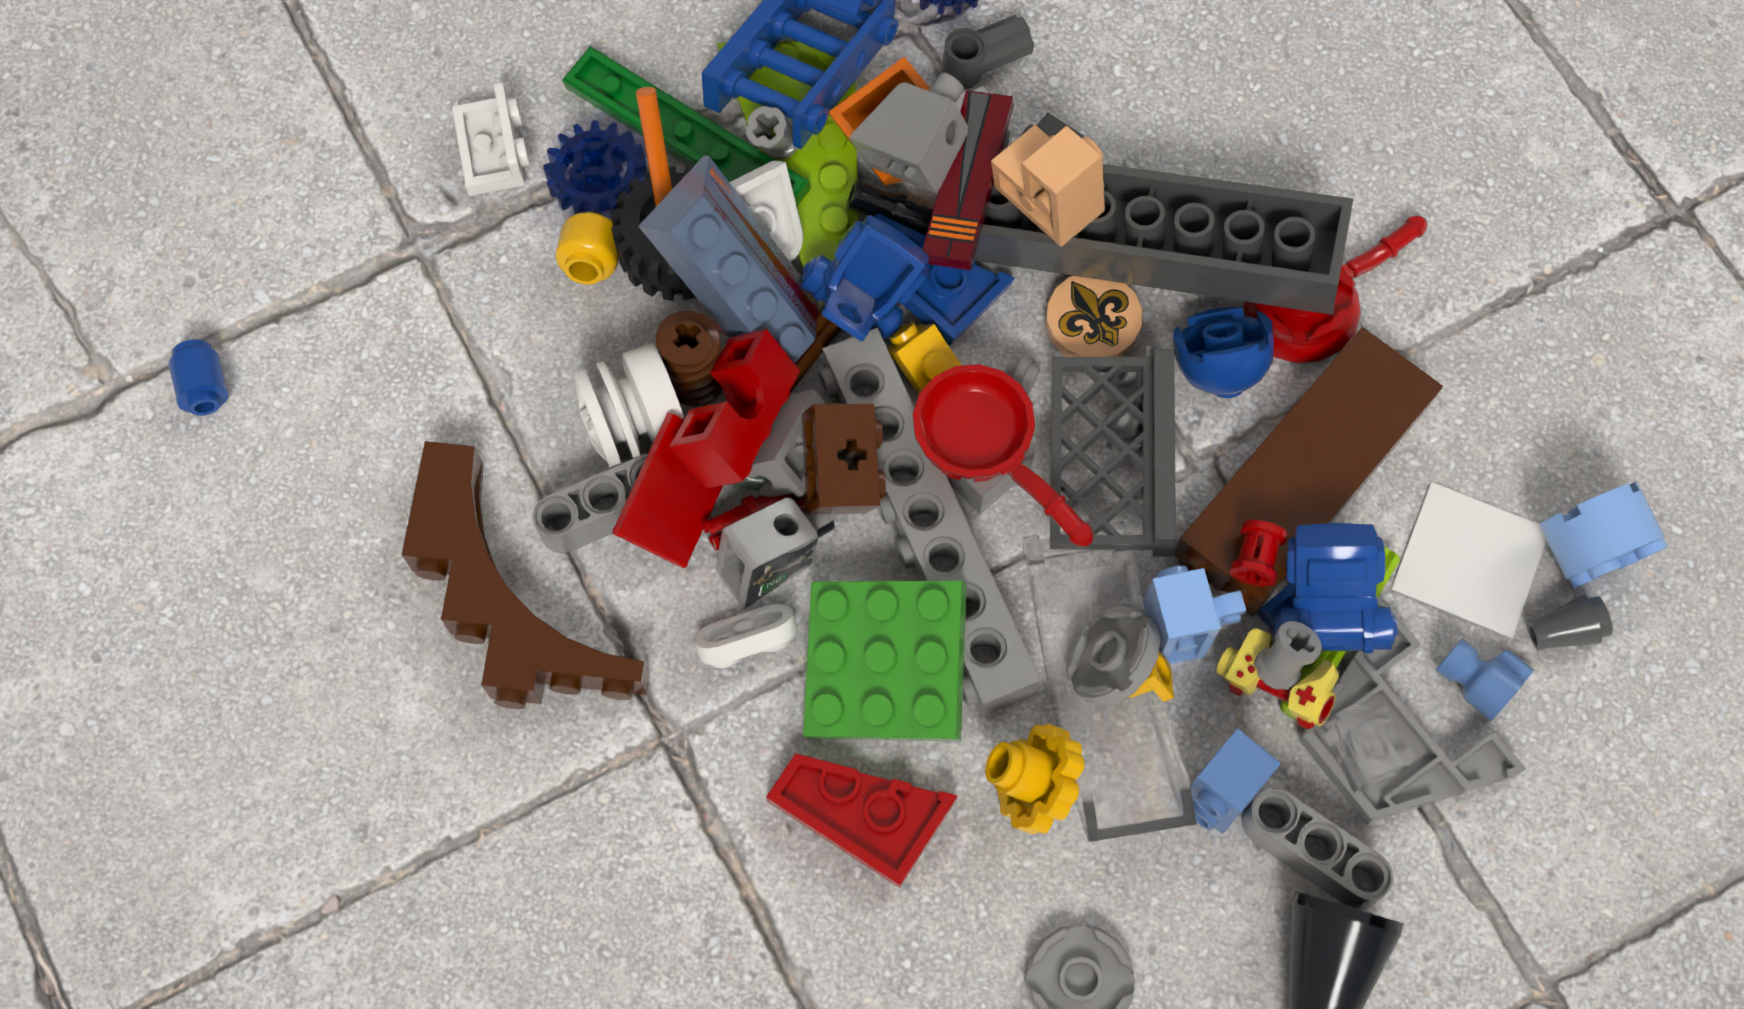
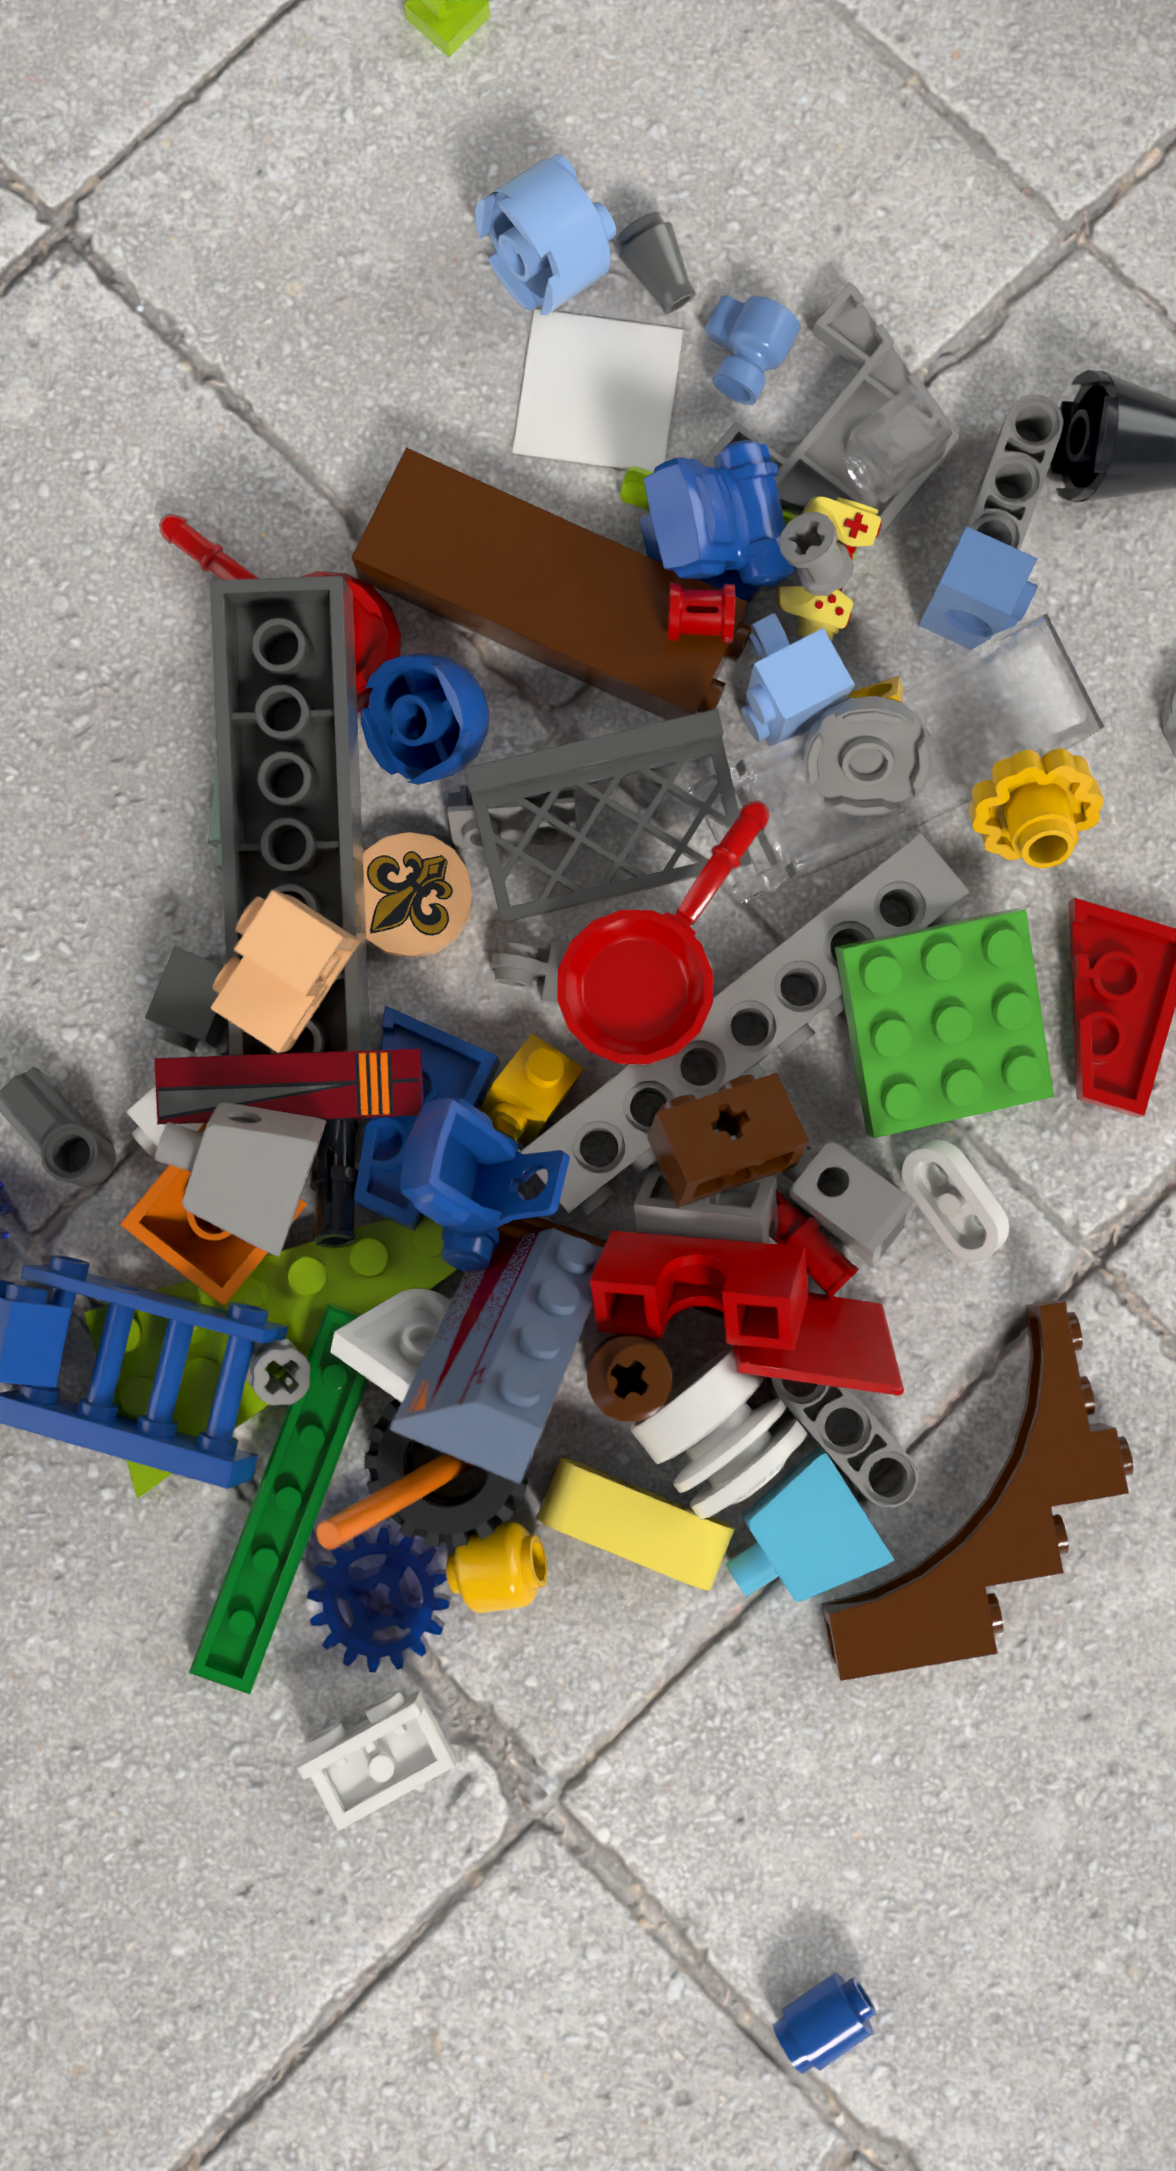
camera: 105 degrees left, 15 degrees up
none -> light yellow beam [536,1457,735,1591]
none -> medium azure torso [725,1447,894,1602]

